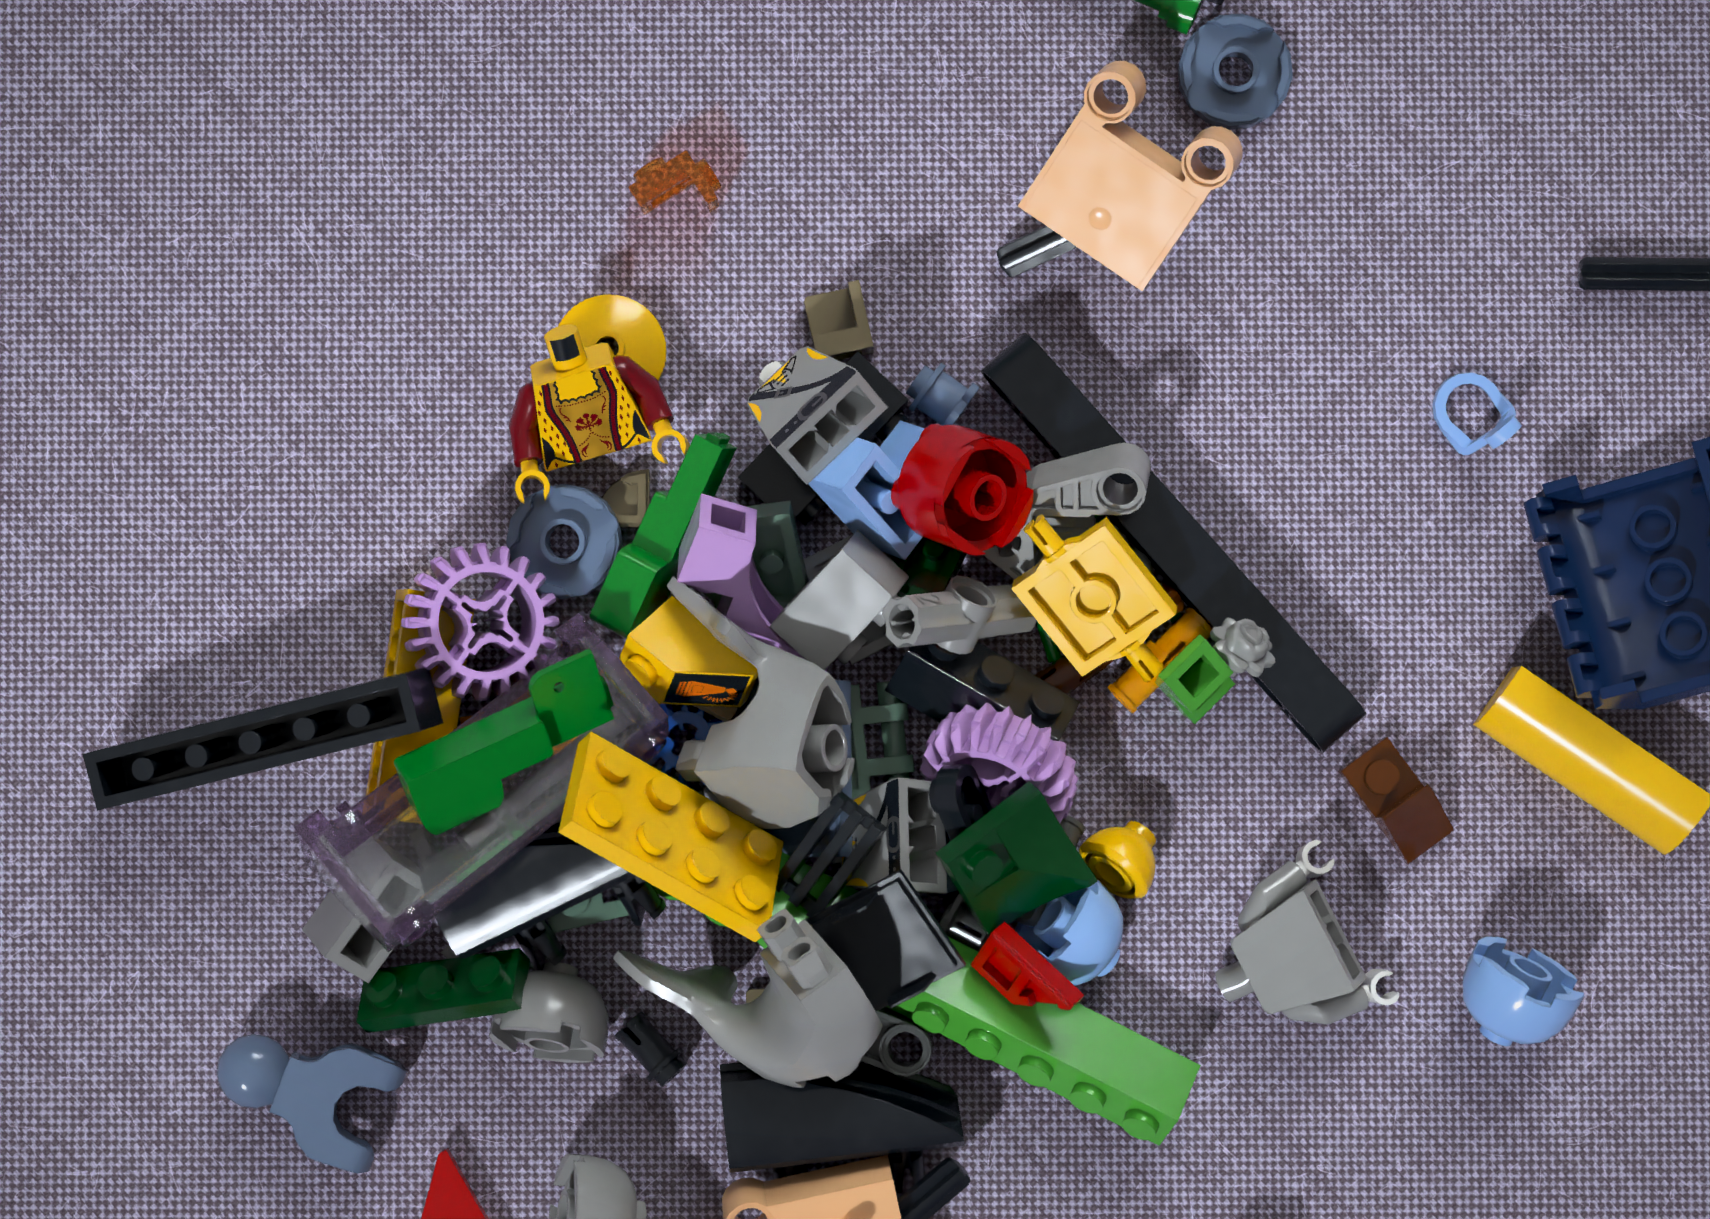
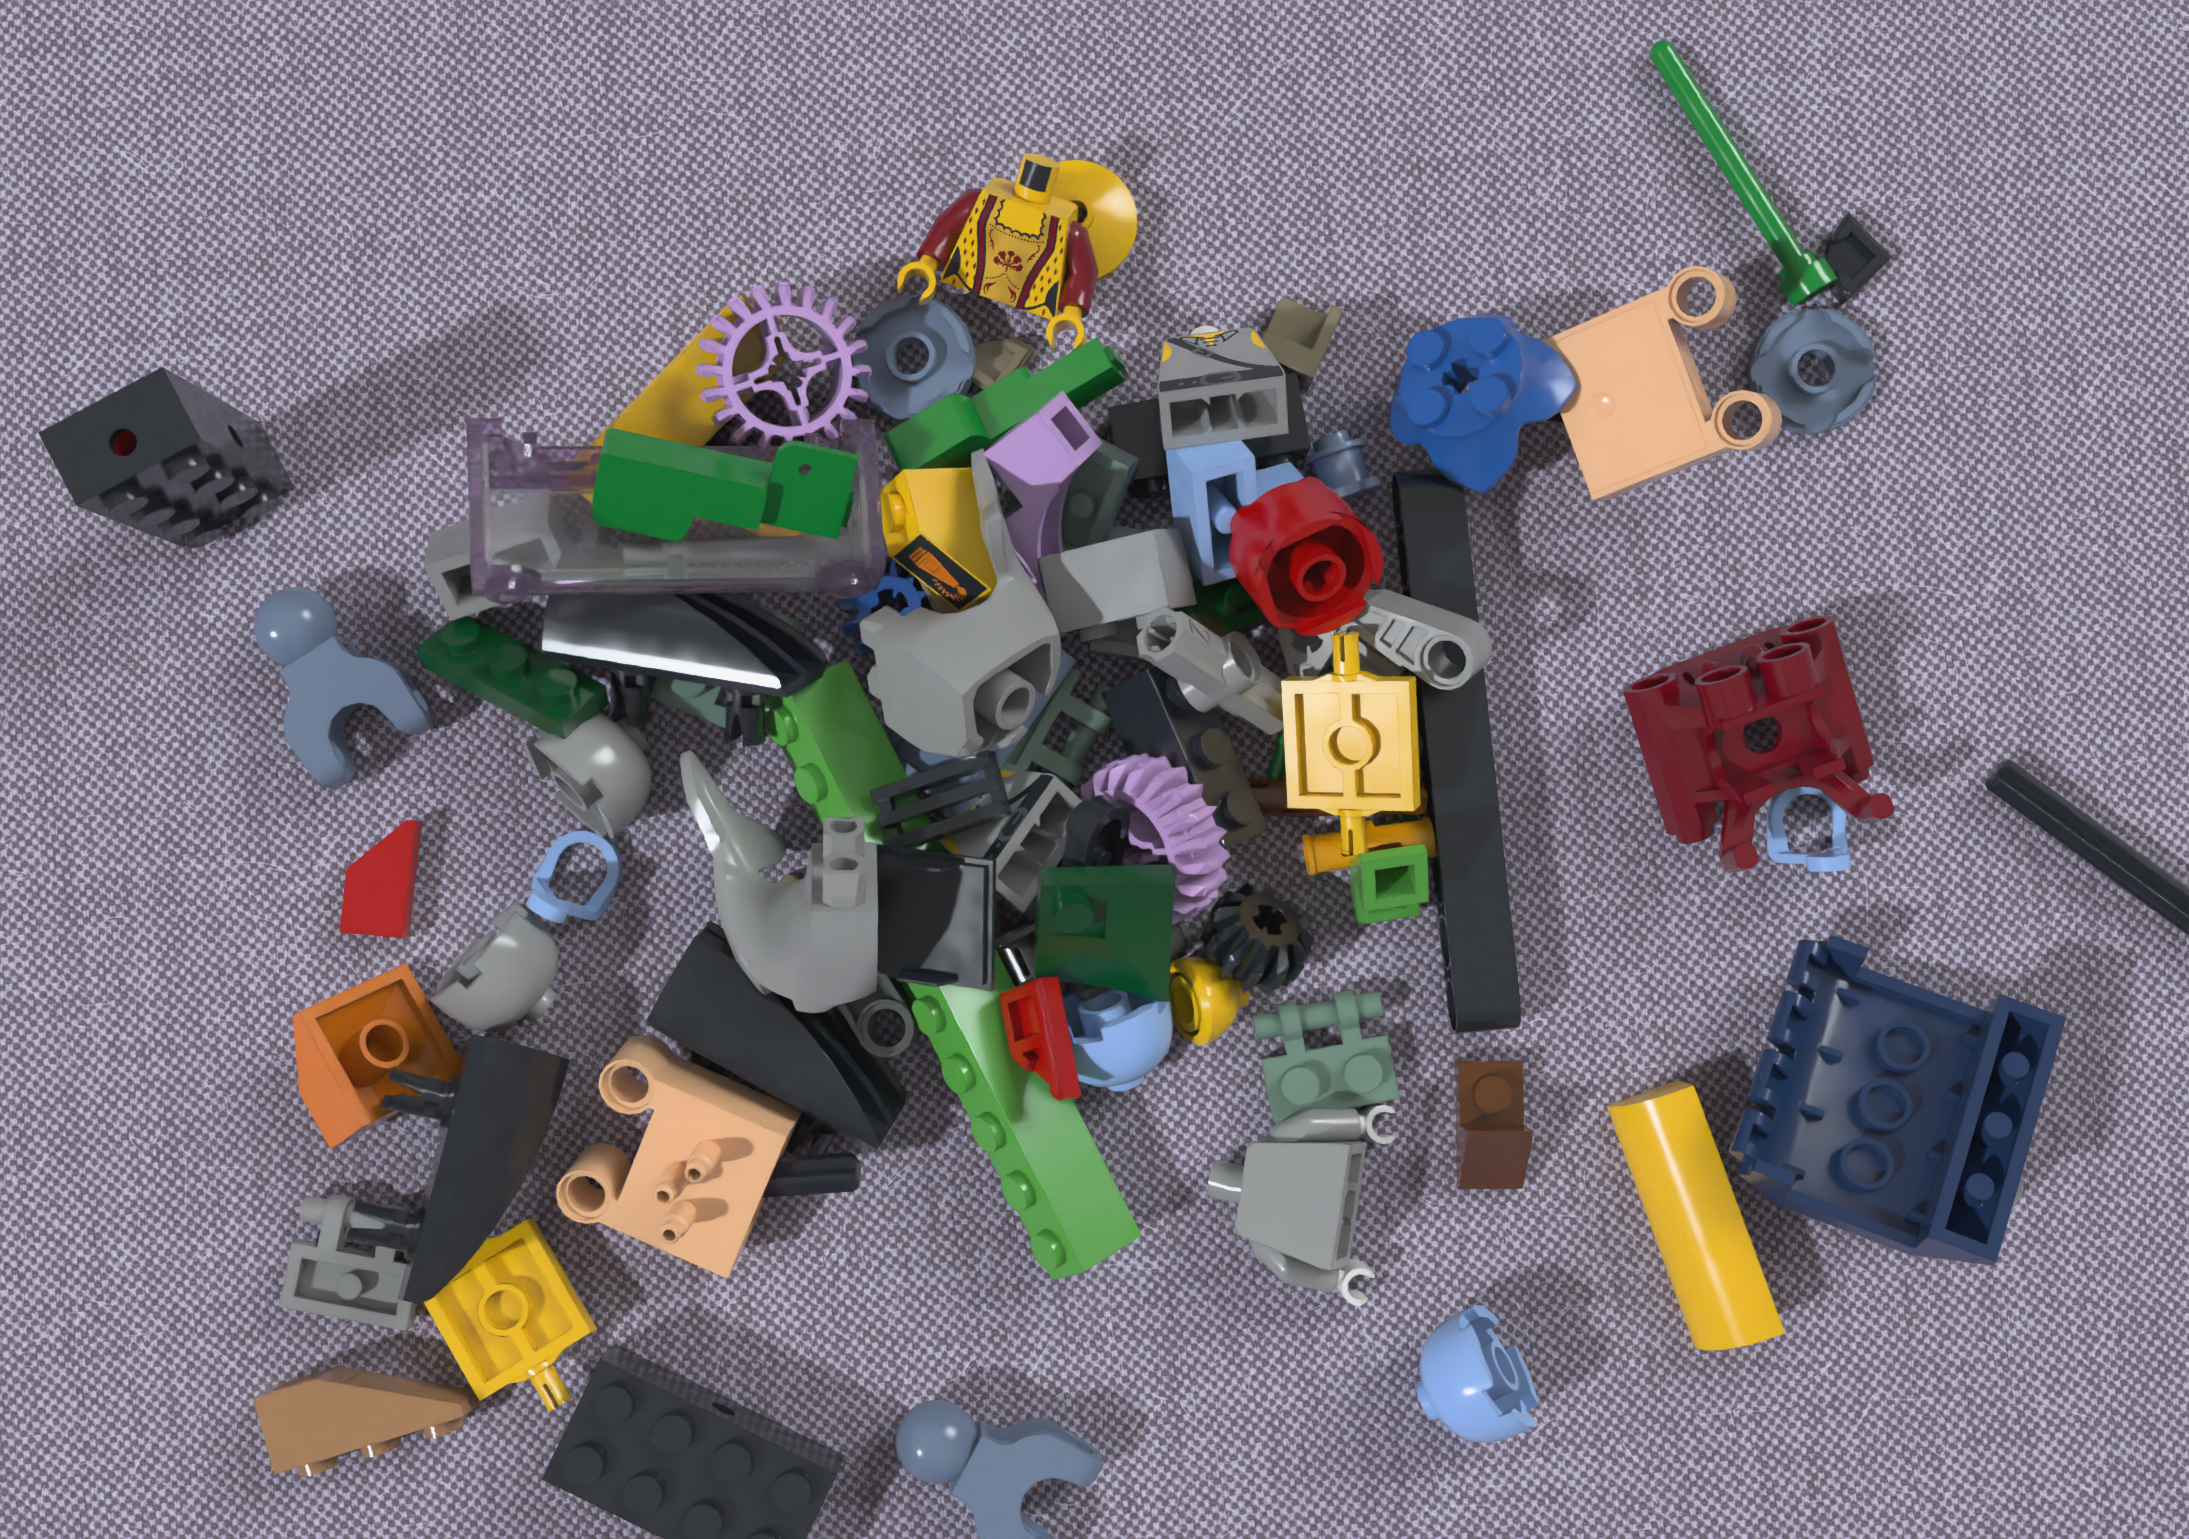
camera: 30 degrees right, 0 degrees up
black brick [82,667,443,811] -> none
yellow plate [558,731,784,942] -> none
black pin [614,1011,688,1087] -> none
clear orange bracket [628,150,722,215] -> none
light grey plant [1210,617,1275,677] -> none
none -> black brick [38,367,295,548]
none -> light blue piece [525,829,622,923]
none -> black gear [1200,883,1315,996]
none -> sand green plate [1252,990,1400,1123]
none -> blue brick [1388,312,1578,494]
none -> dark red piece [1623,616,1895,872]

